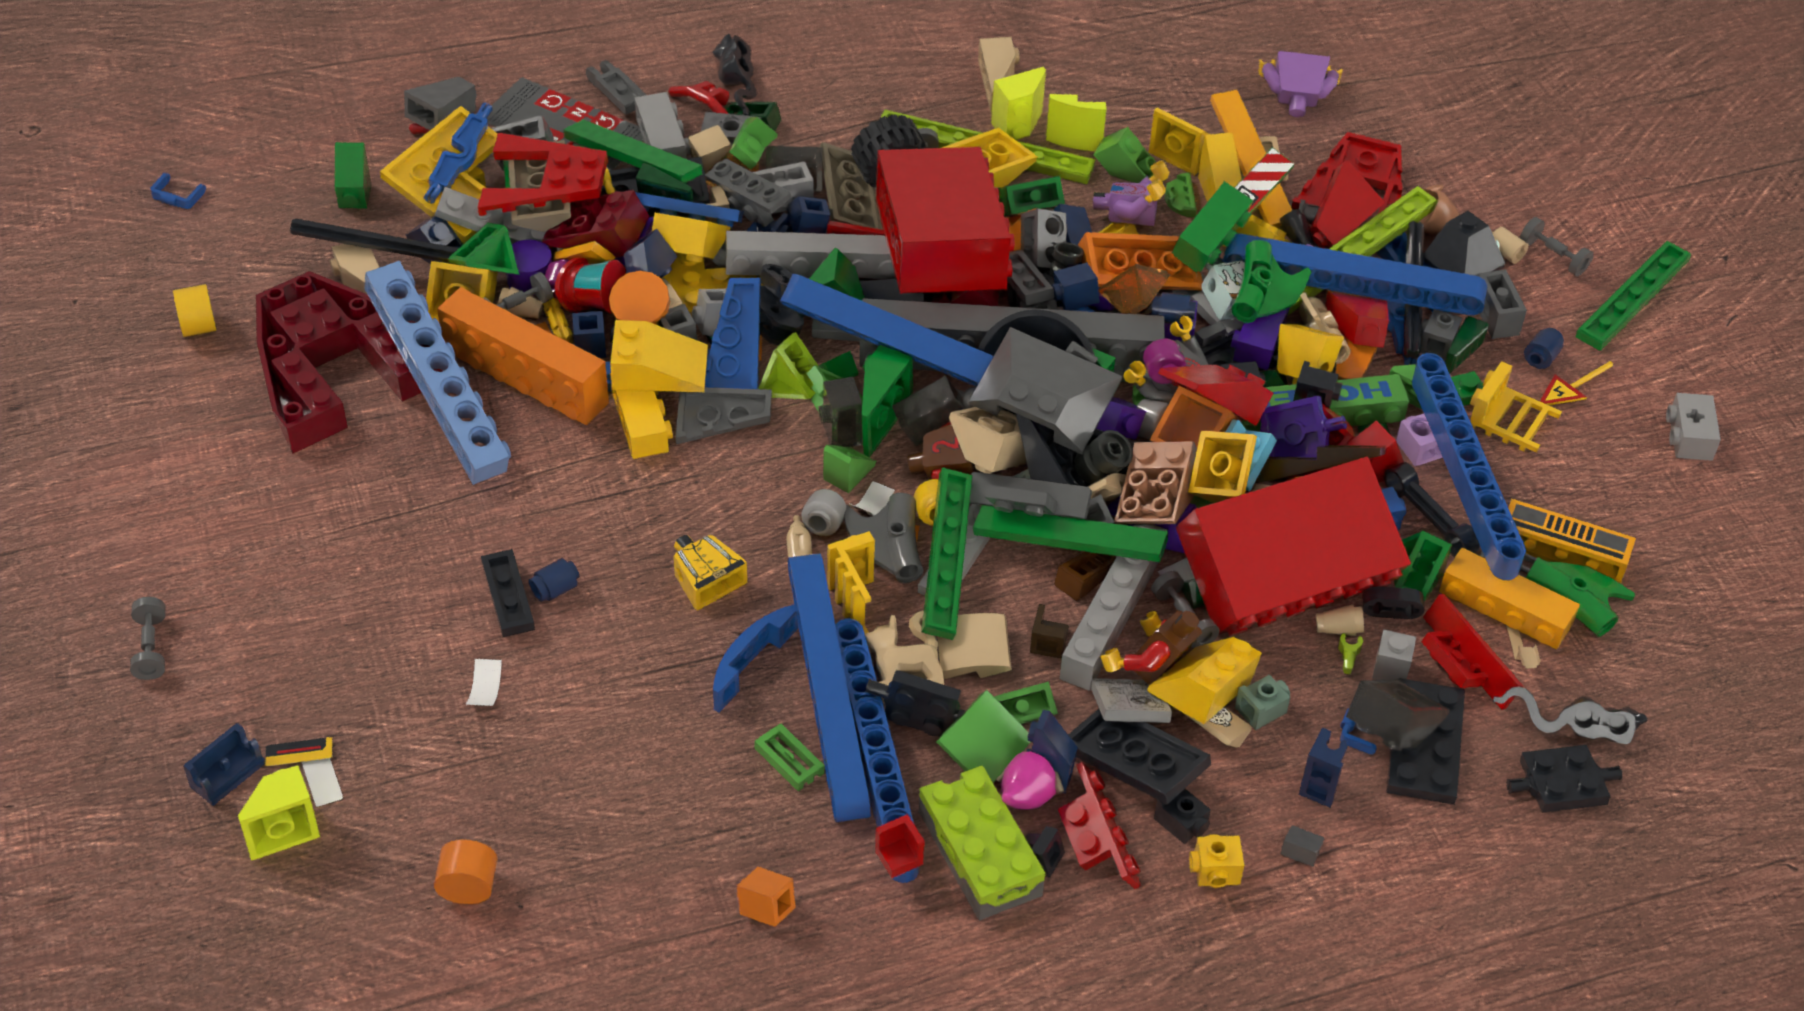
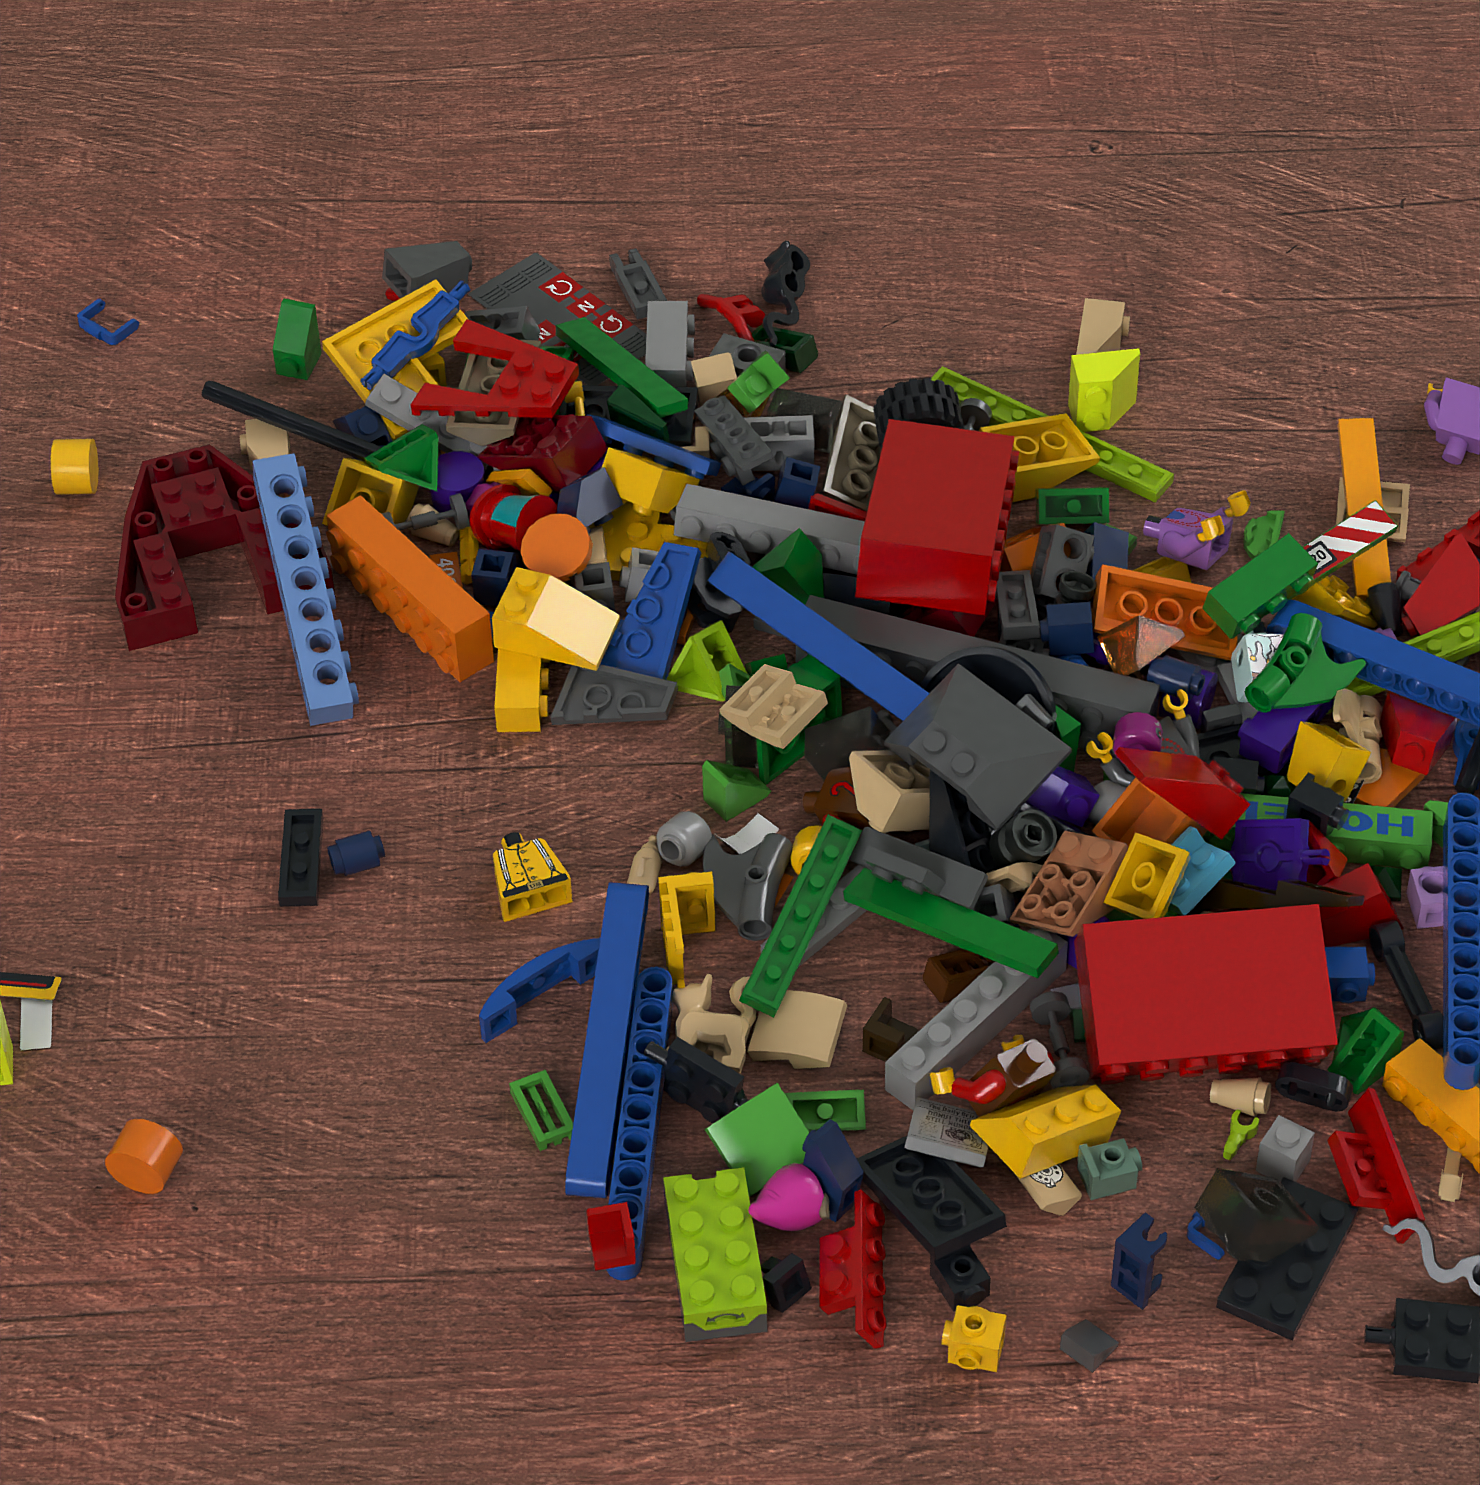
camera: 20 degrees right, 0 degrees up
white sticker [466,659,502,706] -> none
orange brick [737,867,796,927] -> none
neon yellow slope [1046,94,1107,151] -> none
bright green slope [1093,127,1156,183] -> none
yellow slope [1148,108,1210,176] -> none
yellow slope [1198,132,1242,202] -> none
none -> tan slope [719,664,828,749]

